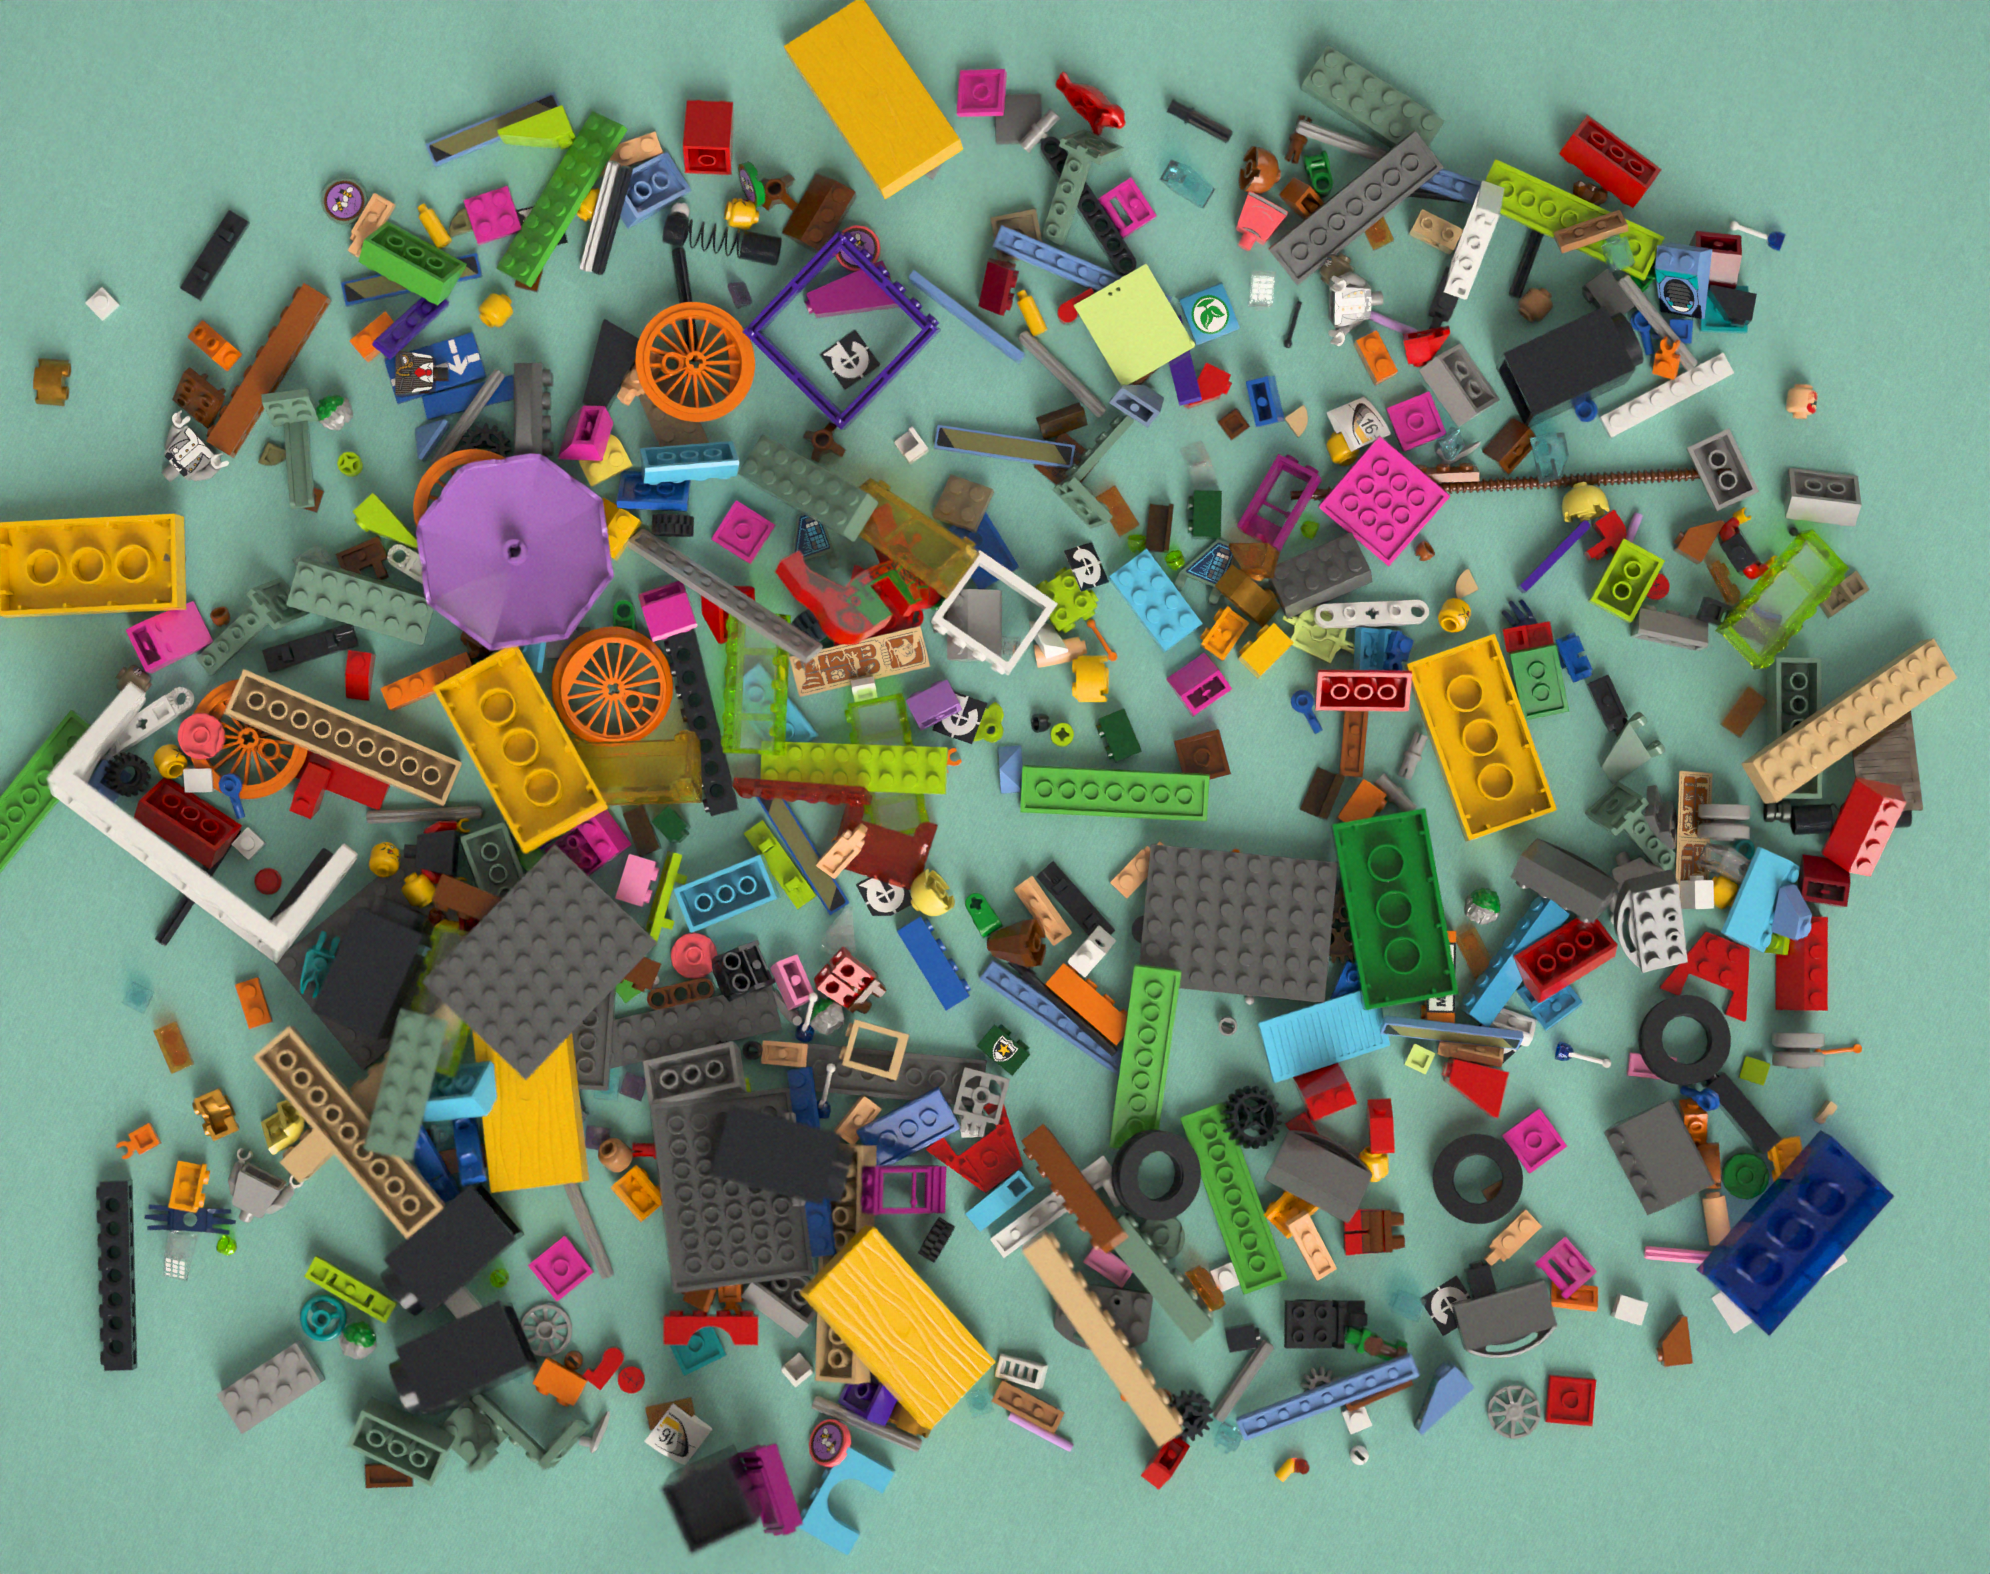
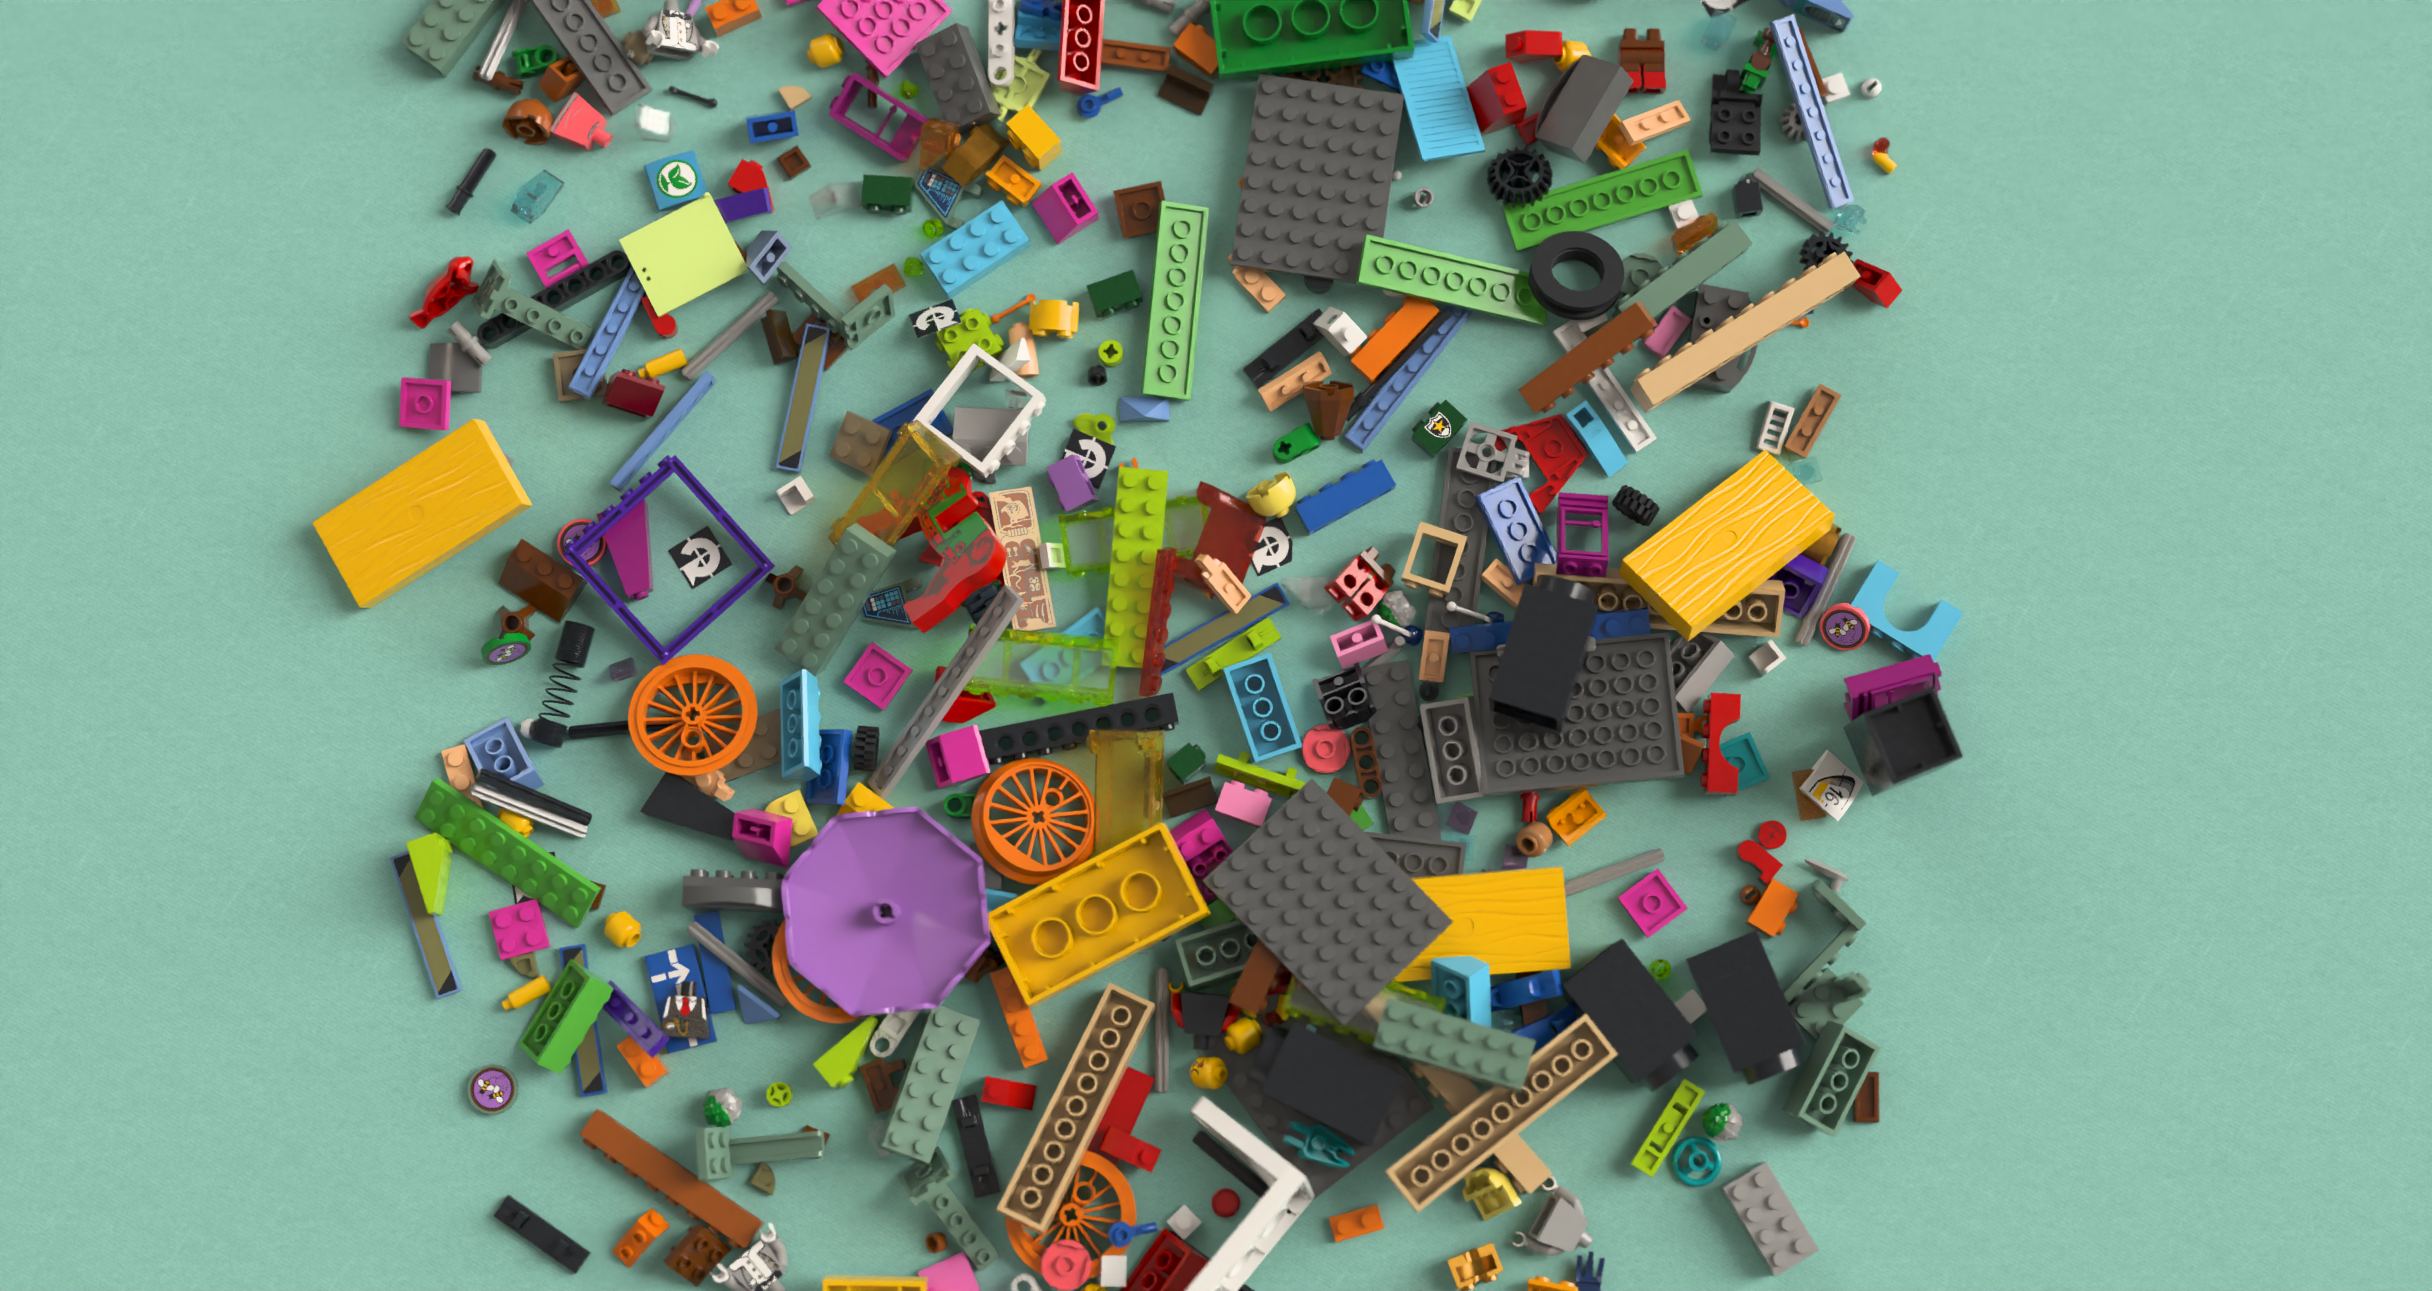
camera: 85 degrees left, 5 degrees down
clear neon green hinge [216,1235,237,1256] -> none
light nougat hinge [348,193,396,258] -> none
light grey wheel [521,1304,572,1357] -> none
red slope [683,100,734,175] -> none
yellow head [724,197,759,230] -> none
lavender bar [1008,1412,1074,1452] -> none
dark brown panel [1145,504,1174,553] -> none
white slope [1327,397,1391,452] -> none

